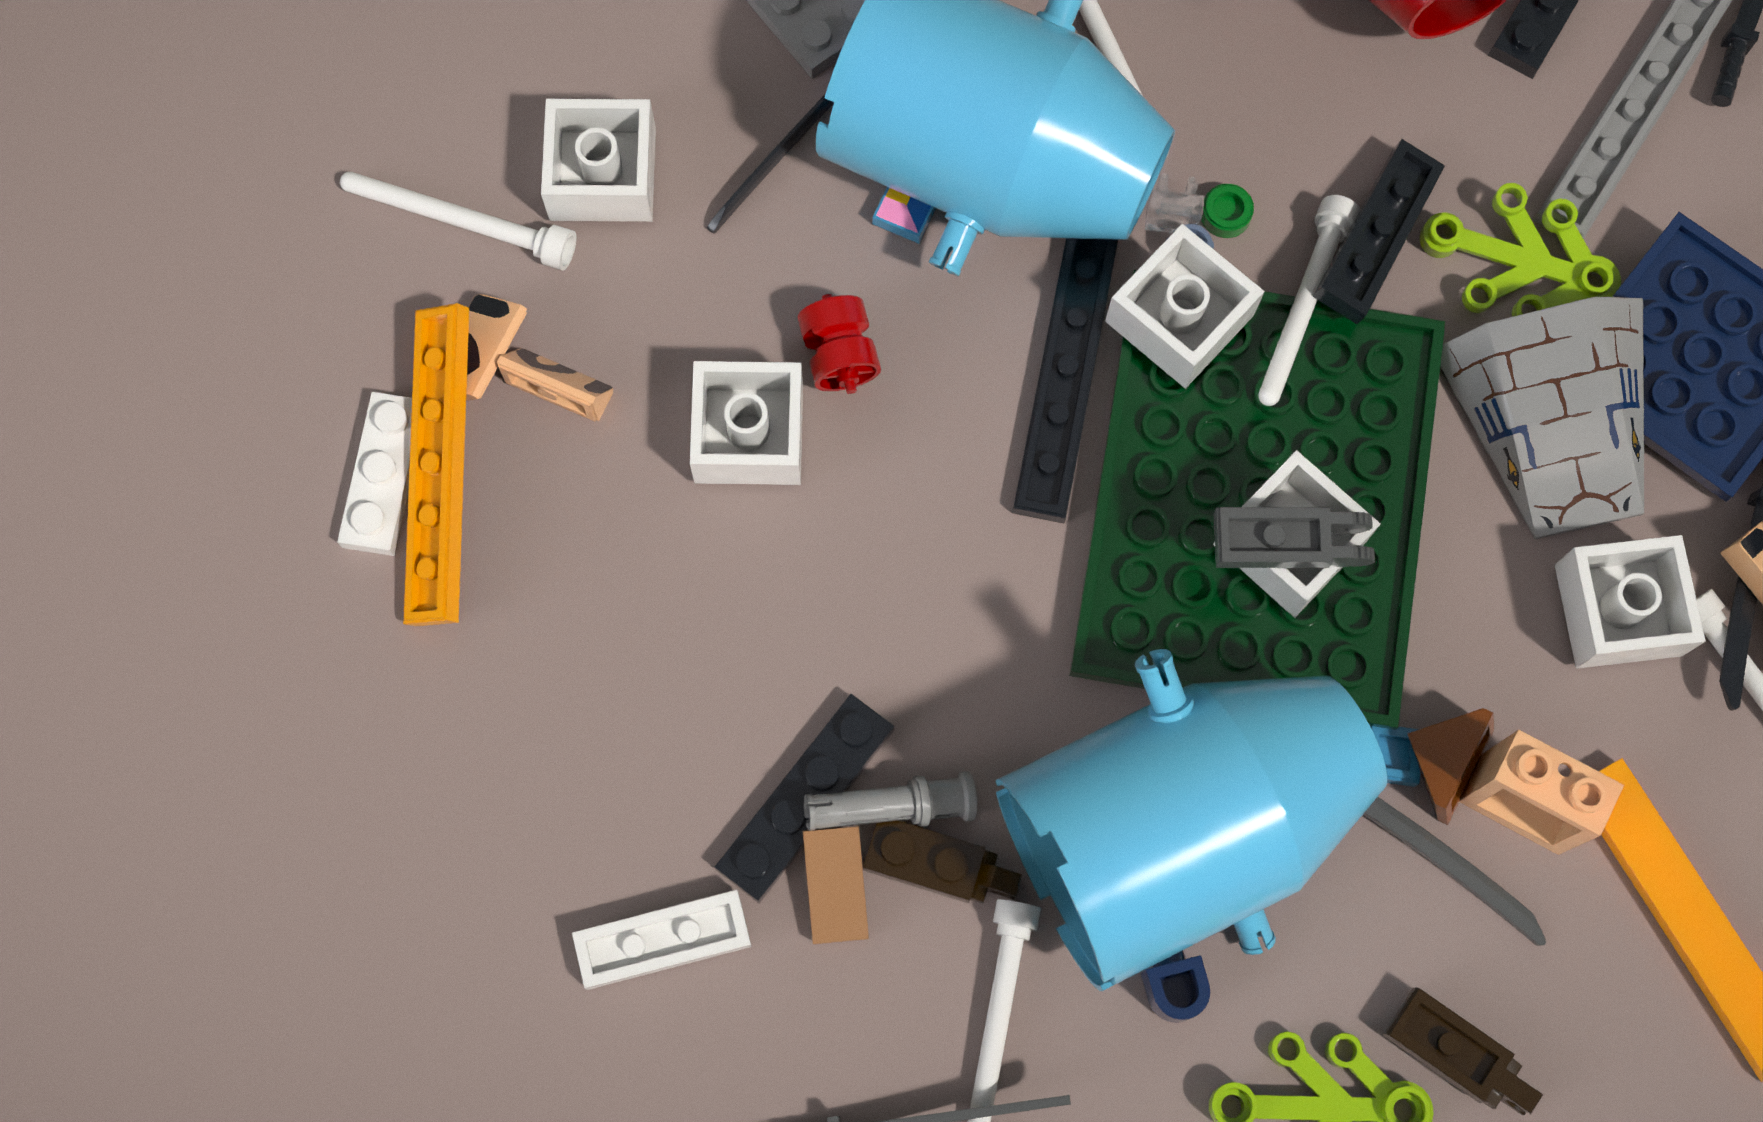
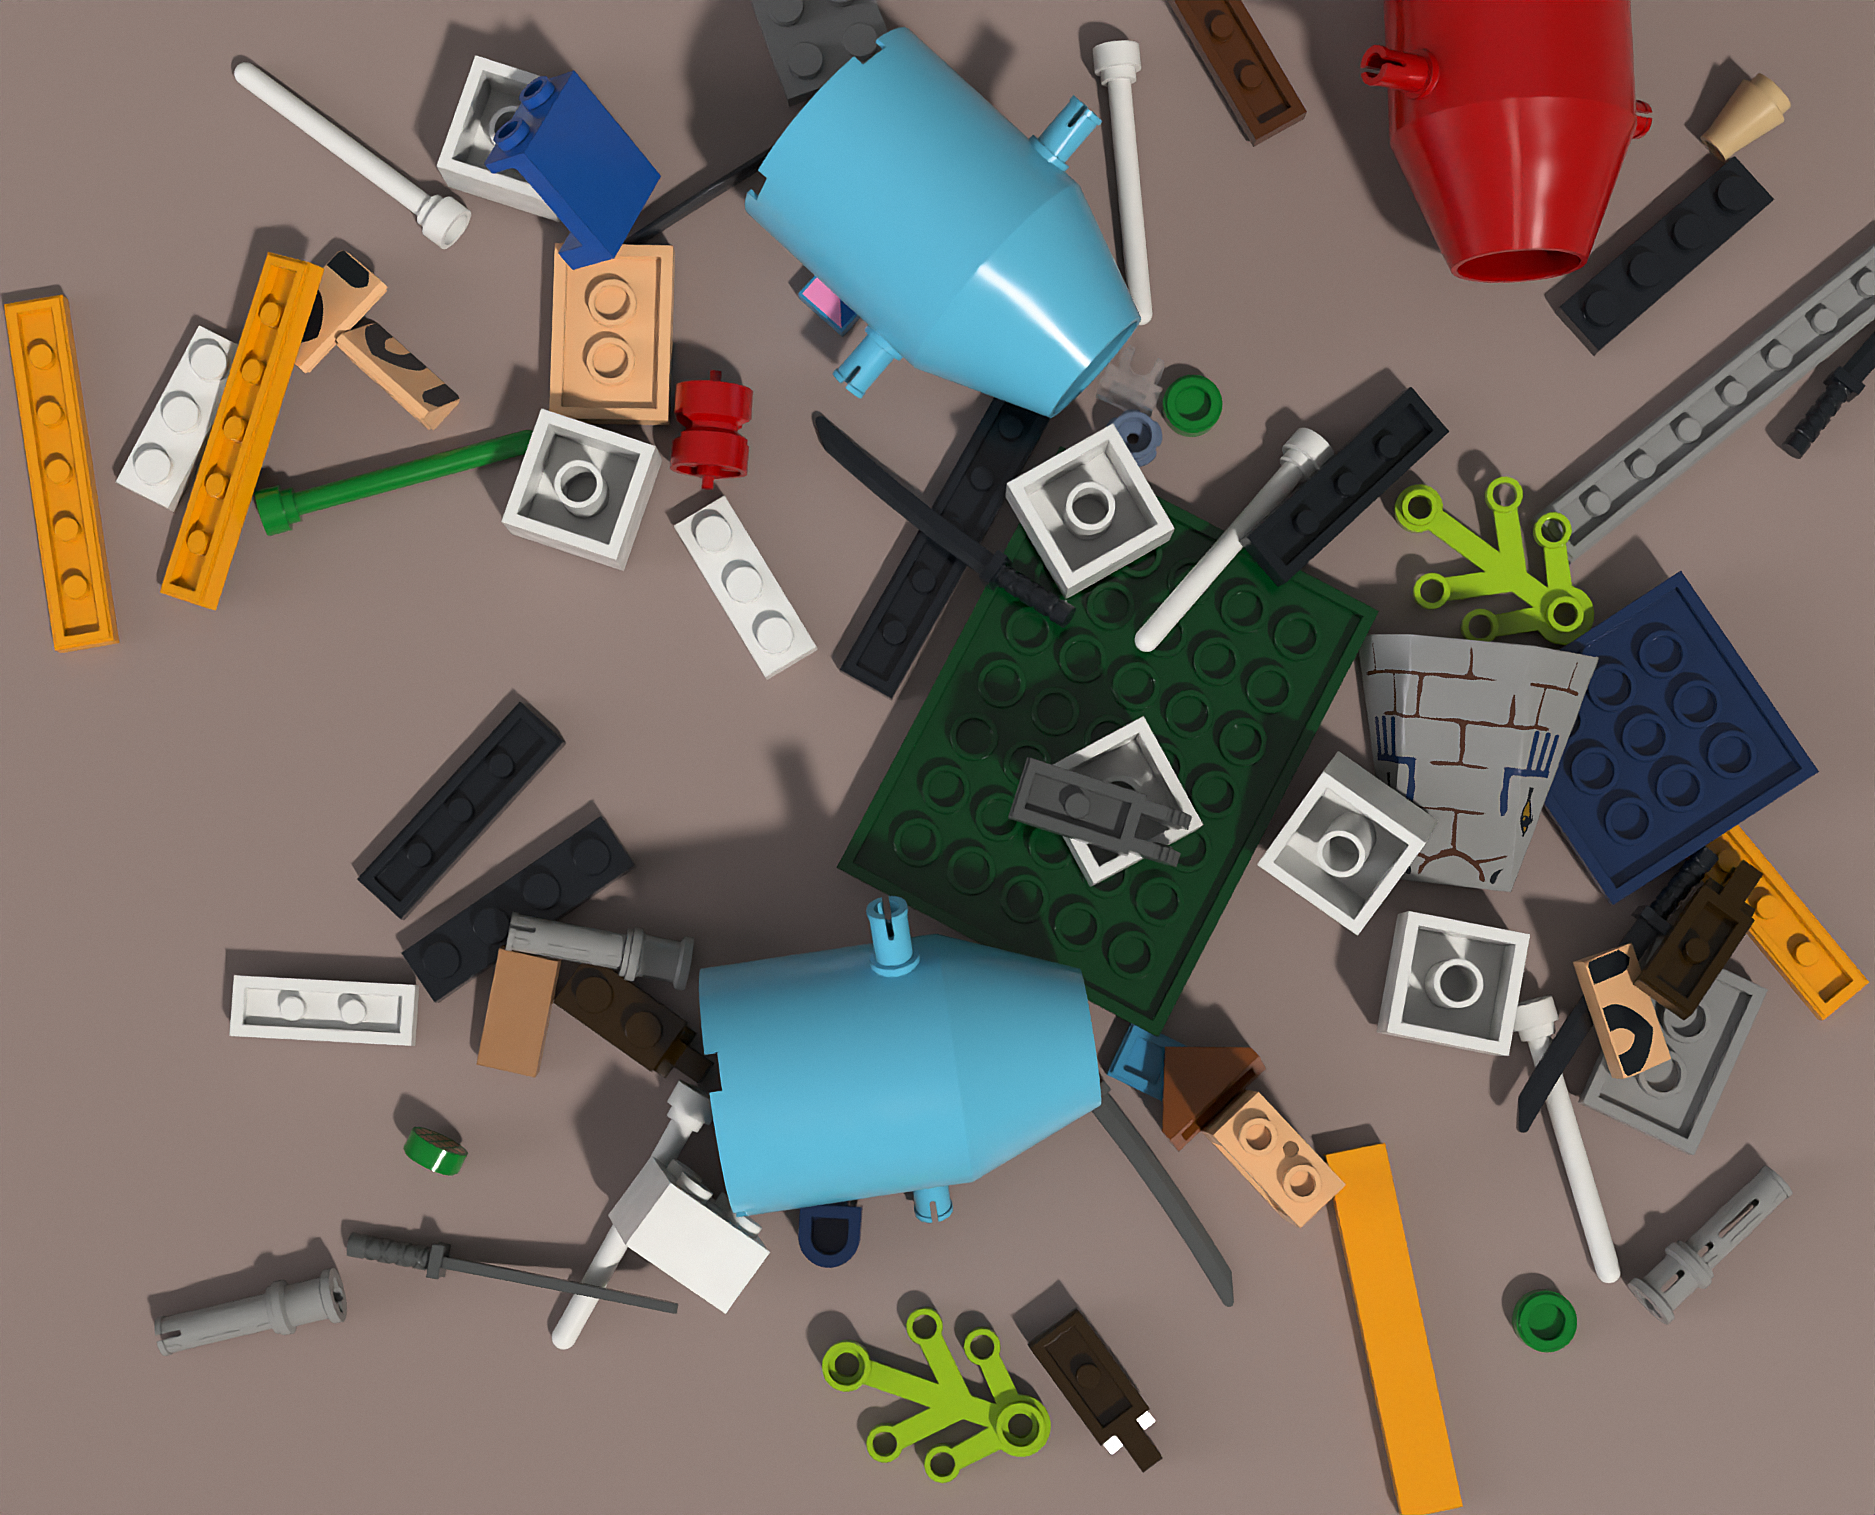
camera: 20 degrees right, 10 degrees up
none -> light orange tile [4,294,119,653]
none -> green piece [255,429,533,536]
none -> black tile [357,702,566,920]
none -> green tile [403,1127,468,1176]
none -> blue panel [484,70,661,270]
none -> light nougat plate [549,243,675,425]
none -> white brick [608,1156,770,1314]
none -> white plate [674,495,818,680]
none -> black sword [815,416,1076,628]
none -> white brick [1257,751,1438,936]

